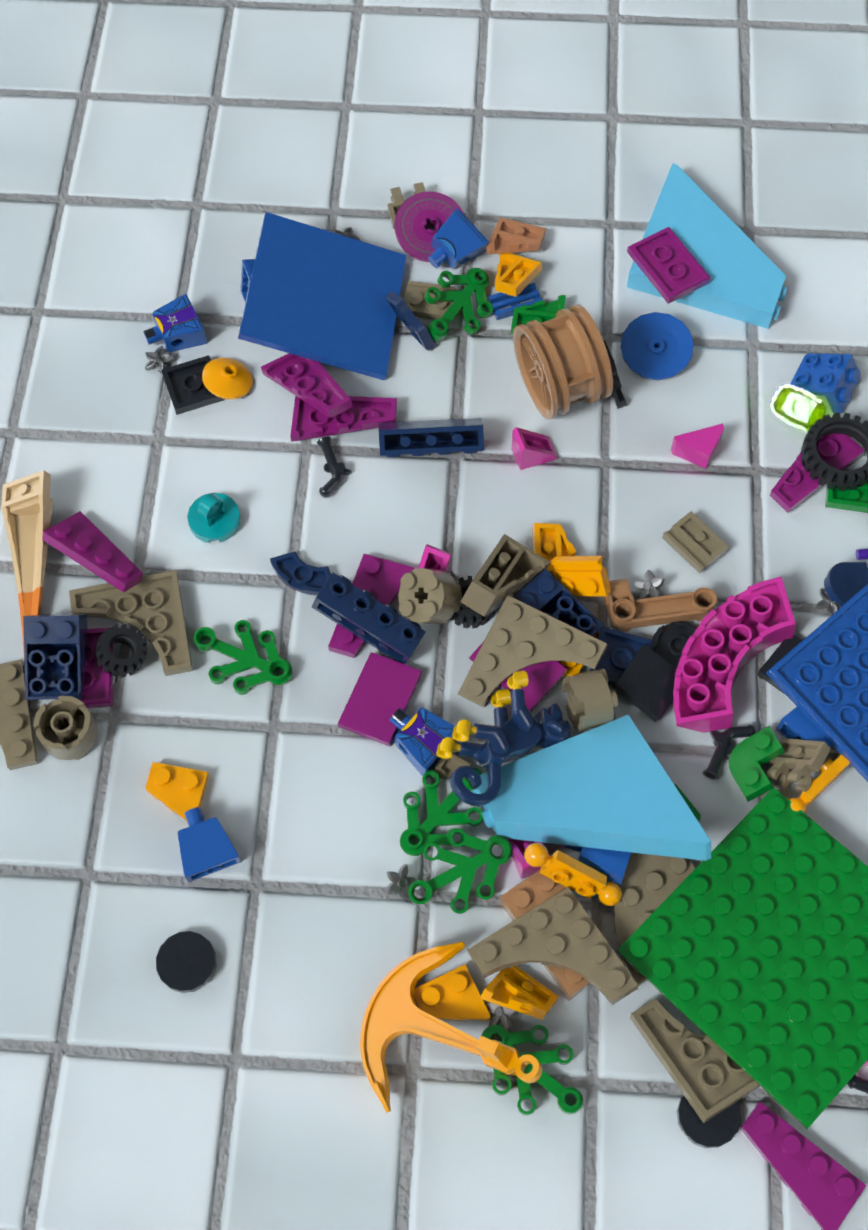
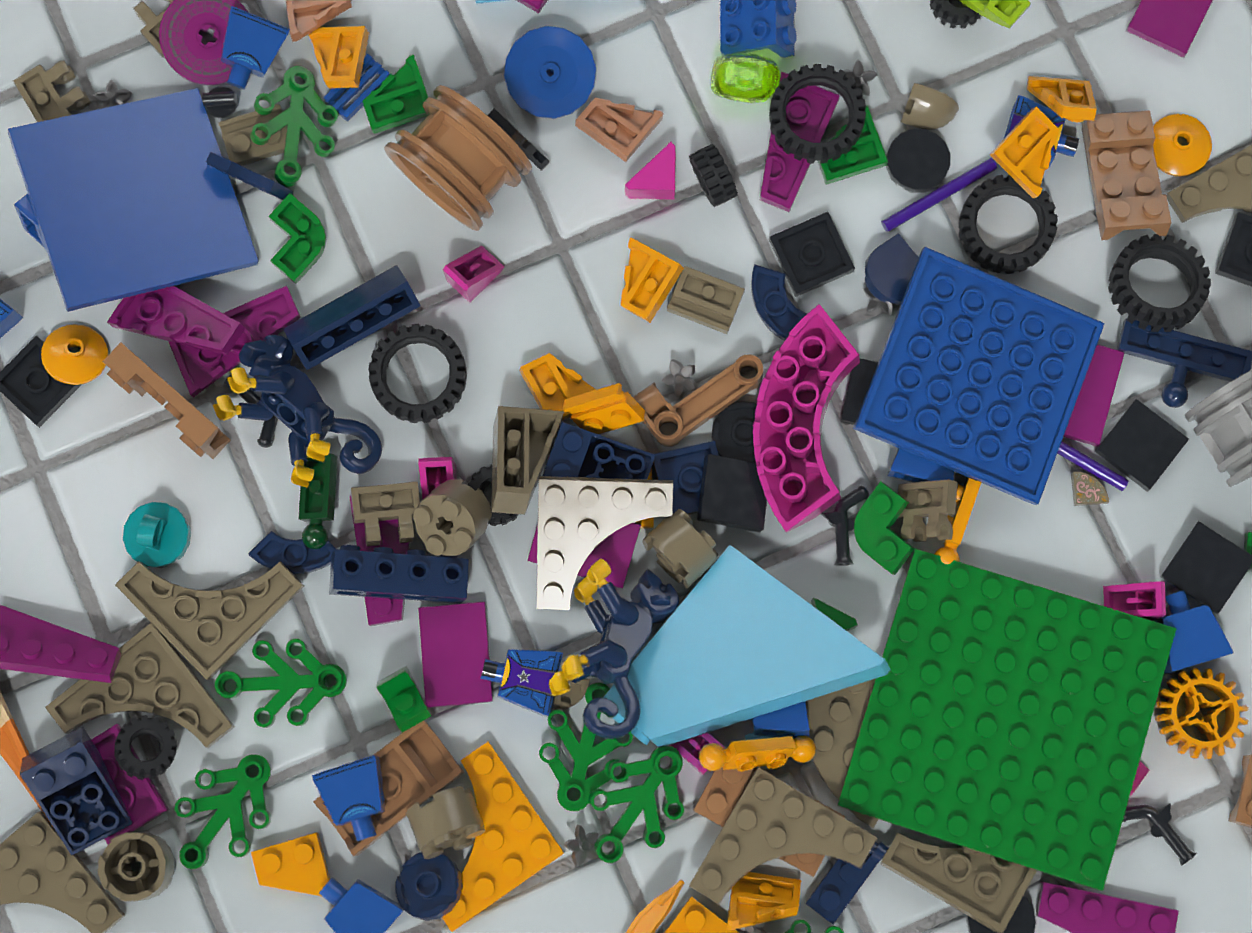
camera: 25 degrees left, 15 degrees up
none -> dark tan plate [13,60,91,122]
none -> medium nougat piece [103,342,231,459]
none -> dark tan plate [115,562,304,680]
none -> green plant [175,754,271,869]
none -> black plate [202,86,238,118]
none -> dark blue animal [213,335,382,488]
none -> green plate [268,193,326,284]
none -> dark green plate [298,453,338,549]
none -> blue torso [312,755,386,841]
none -> medium nougat piece [313,720,465,856]
none -> dark tan plate [351,482,420,547]
none -> black tyre [368,324,467,423]
none -> green slope [376,666,432,733]
none -> dark blue tile [395,852,463,921]
none -> dark tan brick [406,786,485,859]
none -> light orange plate [442,741,564,932]
none -> nougat wing [575,98,664,162]
none -> light orange wing [621,237,684,323]
none -> black tyre [689,144,738,207]
none -> dark blue tile [751,264,807,341]
none -> black tile [769,212,855,297]
none -> dark blue plate [805,827,889,925]

